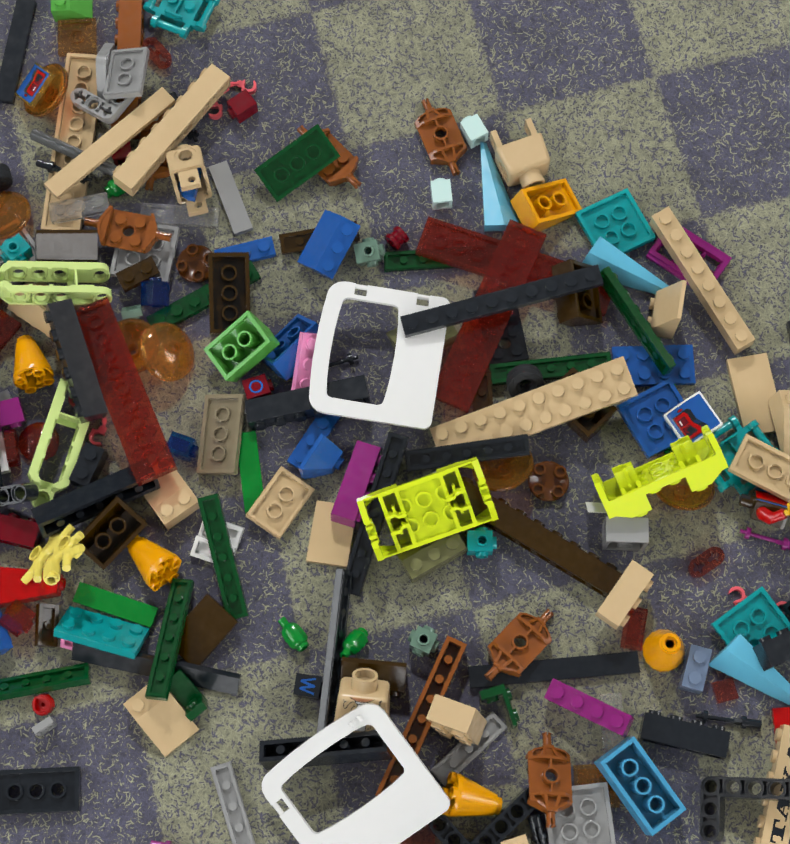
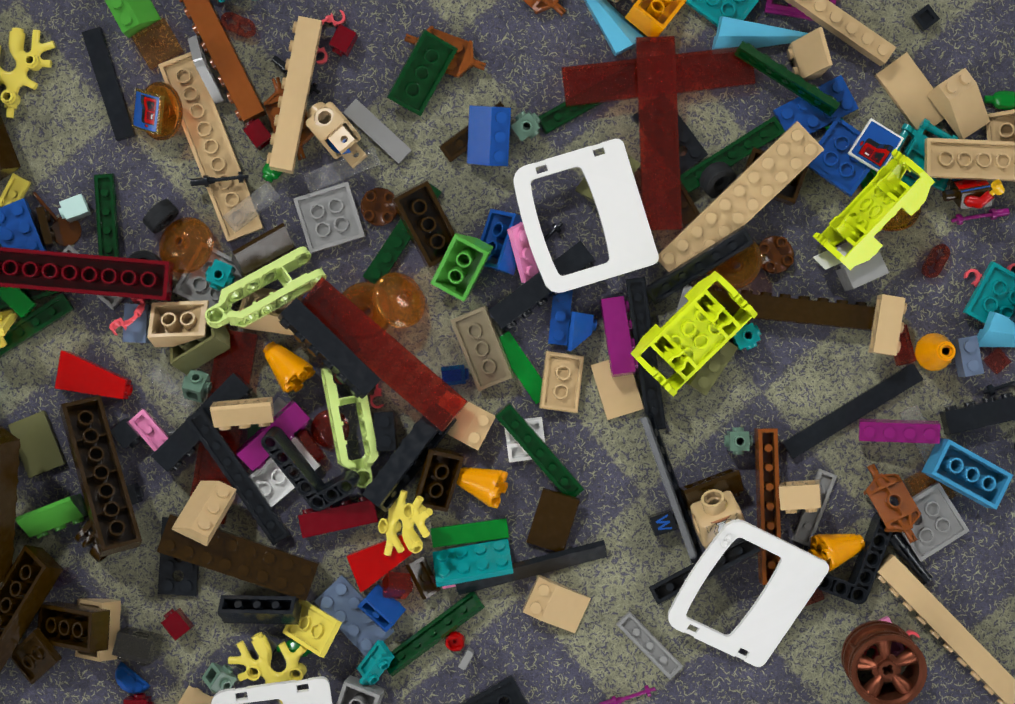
camera: 25 degrees left, 15 degrees up
dark grey axle [29,129,117,176] -> none
tan tile [44,87,176,200] -> none
light grey beam [70,88,136,124] -> none
dark orange plate [84,205,172,254] -> none
light grey tile [103,47,150,100] -> none
dark brown plate [115,256,161,293] -> none
sand green plate [121,304,143,321] -> none
clear blue brick [141,277,170,308] -> none
dark green tile [145,578,194,701] -> none
dark green bracket [170,670,208,722] -> none
blue plate [214,236,276,262] -> none
dark red brick [242,374,274,400] -> none
green plant [278,617,309,652] -> none
green plant [340,627,368,658] -> none
dark red wheel [384,226,409,251] -> none
black plate [400,265,604,338] -> none
light aqua brick [430,178,453,210] -> none
dark green bracket [479,684,520,729] -> none
dark orange plate [484,609,554,681] -> none
dark brown slope [551,259,603,327] -> none

